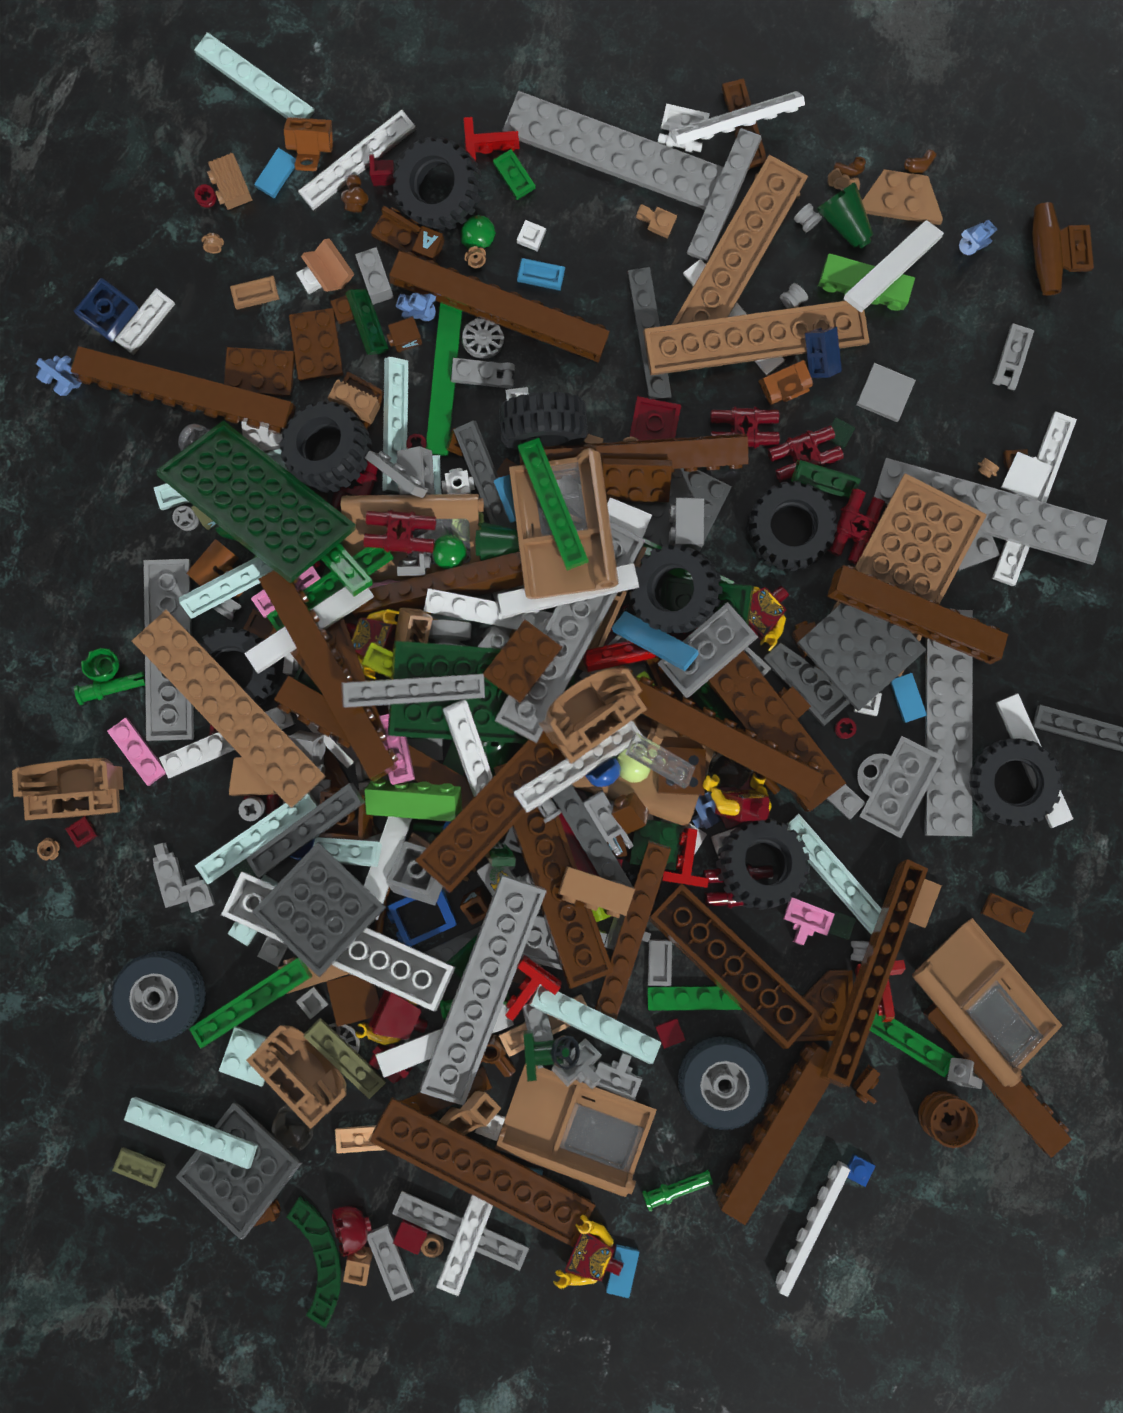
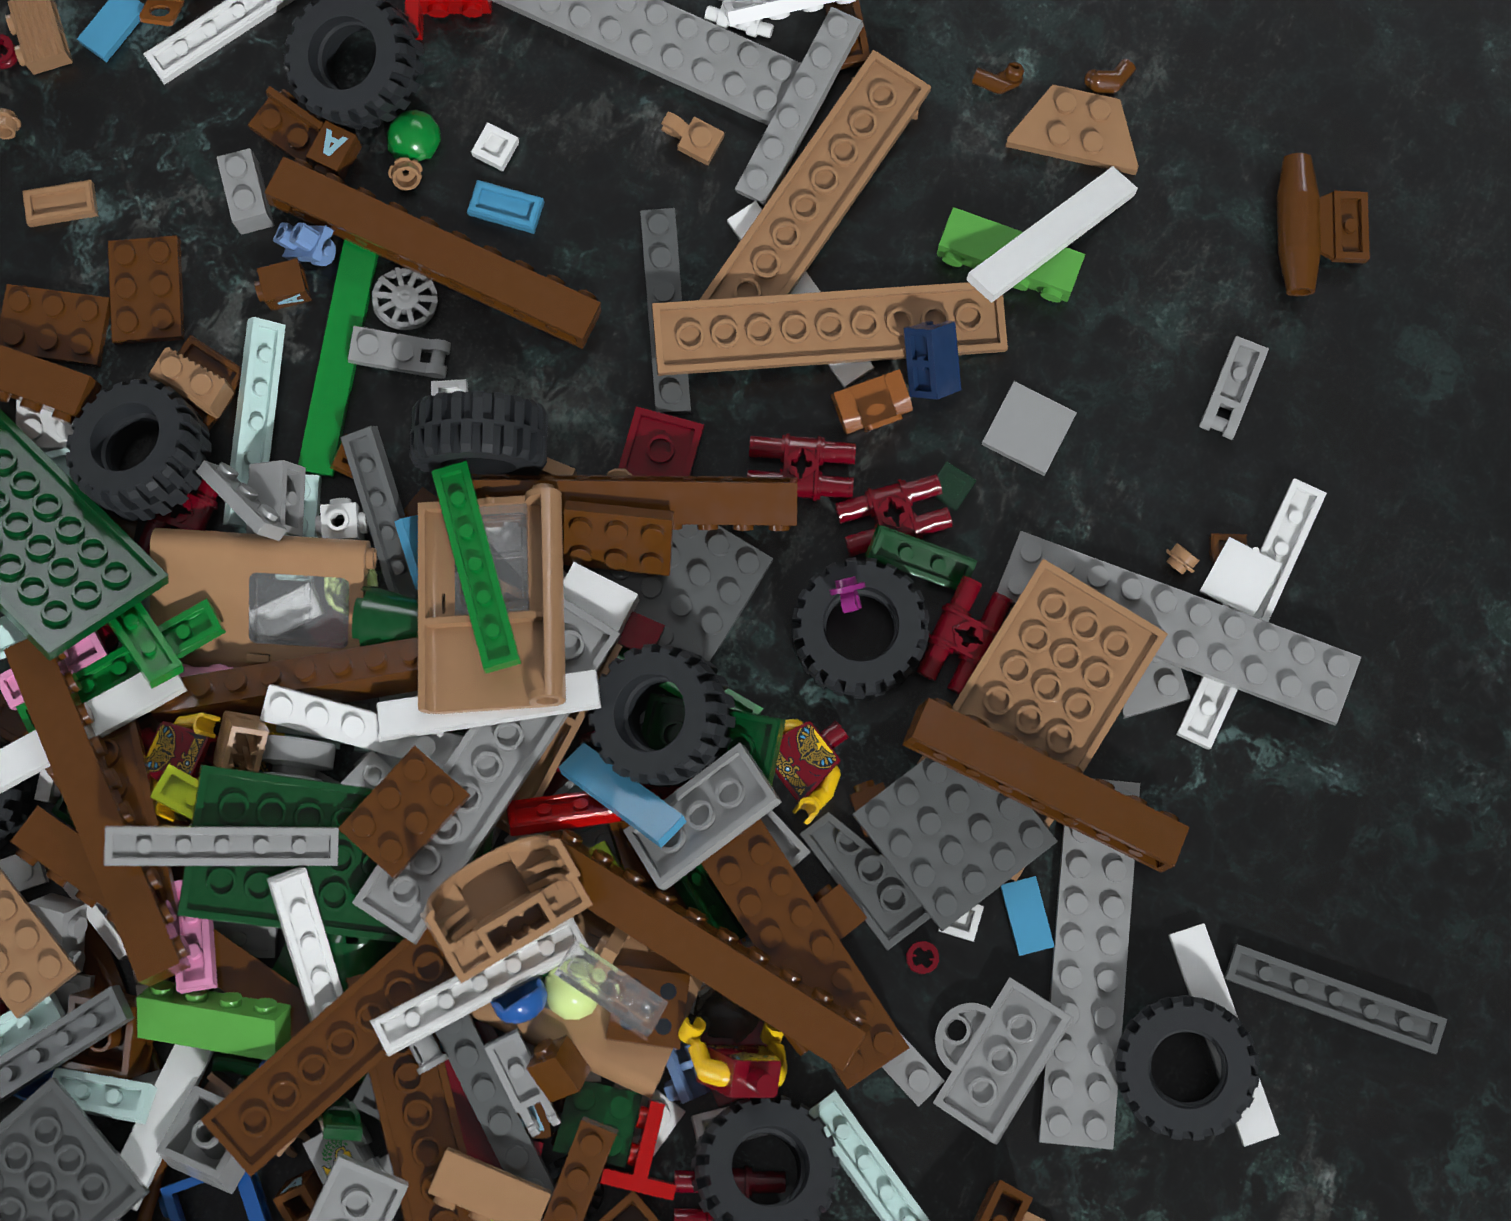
camera: 10 degrees right, 5 degrees down
white plate [296,266,322,294] -> none
nougat panel [301,239,355,292] -> none
reddish brown plate [331,296,354,324] -> none
reddish brown animal [341,175,368,212] -> none
dark green tile [345,289,389,355] -> none
dark red pin [363,509,436,554] -> none
dark red panel [369,154,395,186] -> none
light grey bracket [397,552,431,576] -> none
dark red bush [406,434,426,449] -> none
green hair [432,535,467,570] -> none
green plate [493,149,535,200] -> none
light grey brick [668,498,704,552] -> none
light grey wheel [780,283,808,309] -> none
light grey wheel [794,203,822,232] -> none
dark green cone [816,182,874,249] -> none
medium nougat piece [828,168,860,191] -> none
medium blue hips [959,220,997,255] -> none
none -> dark red tile [618,611,665,650]
none -> magenta plate [829,576,866,613]

